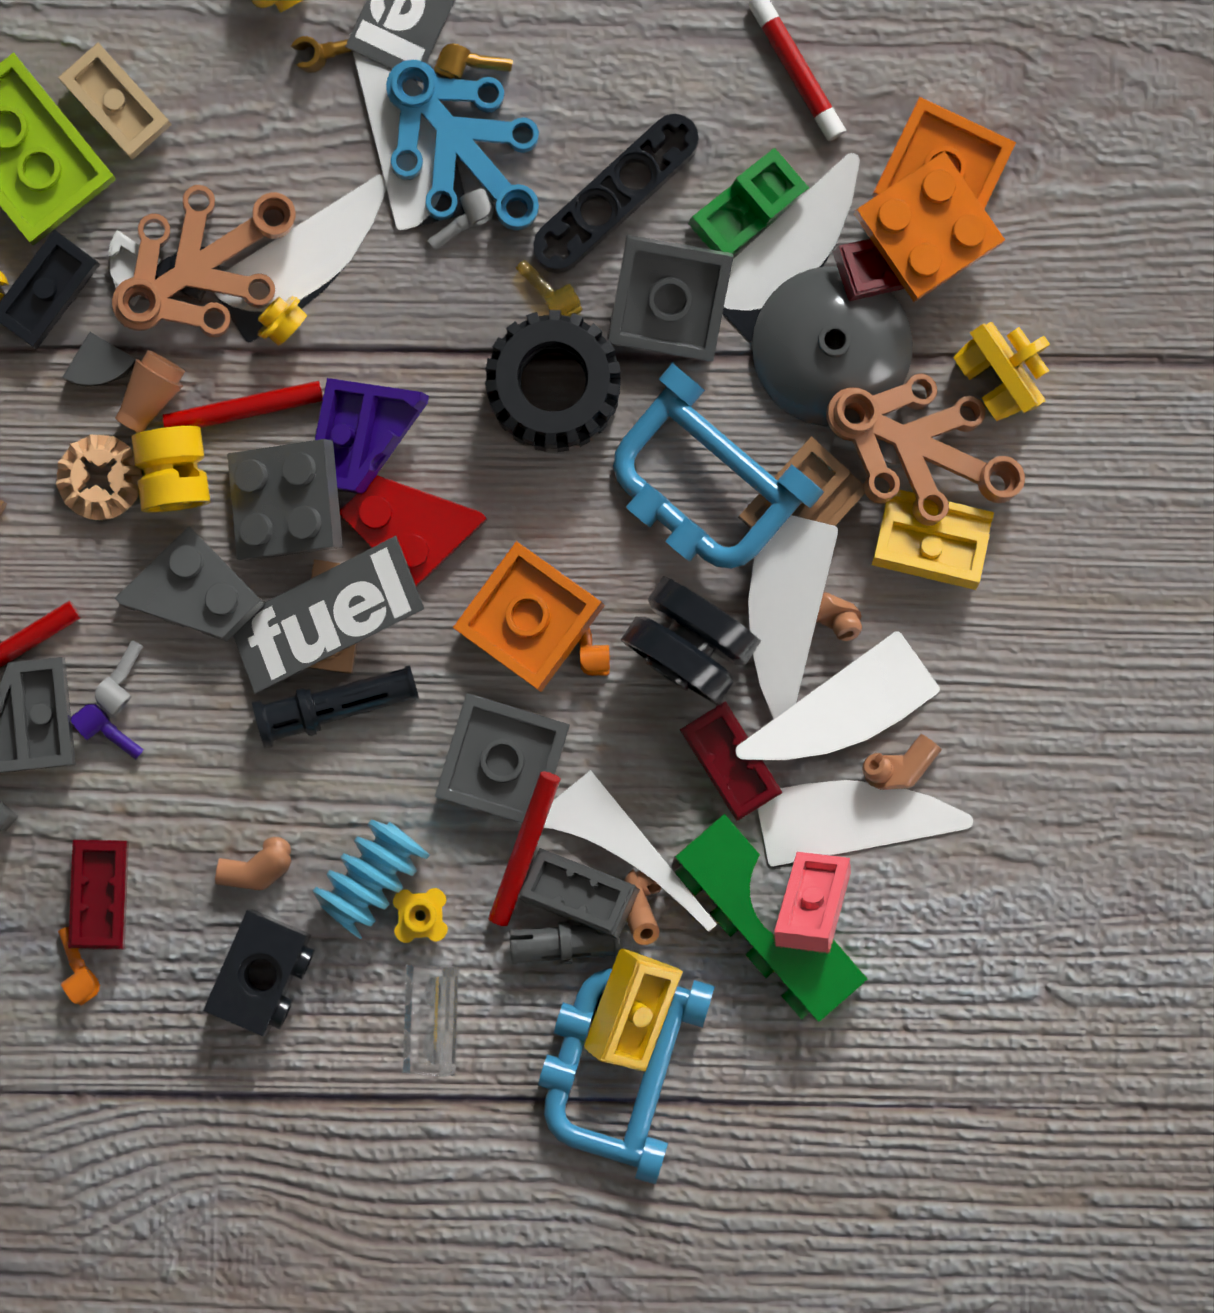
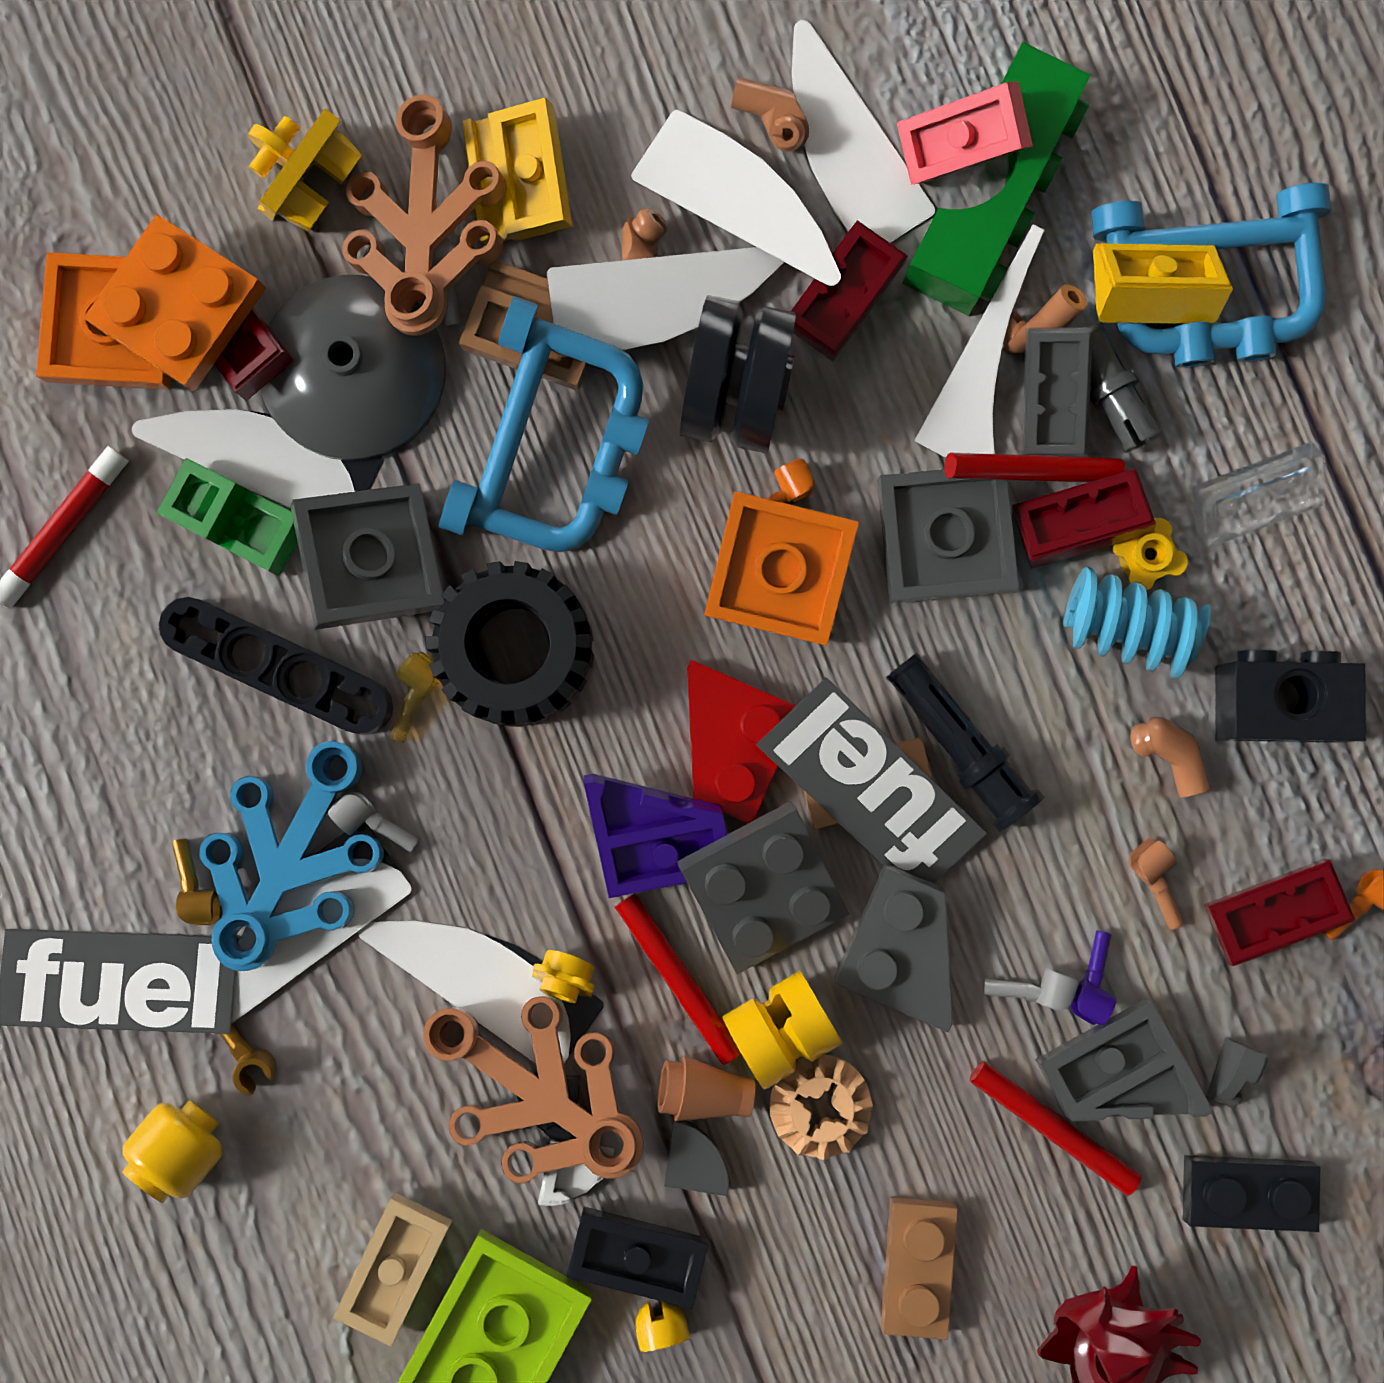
camera: 115 degrees left, 0 degrees up
none -> dark red plate [1012,468,1156,569]
none -> nougat hand [1128,837,1184,930]

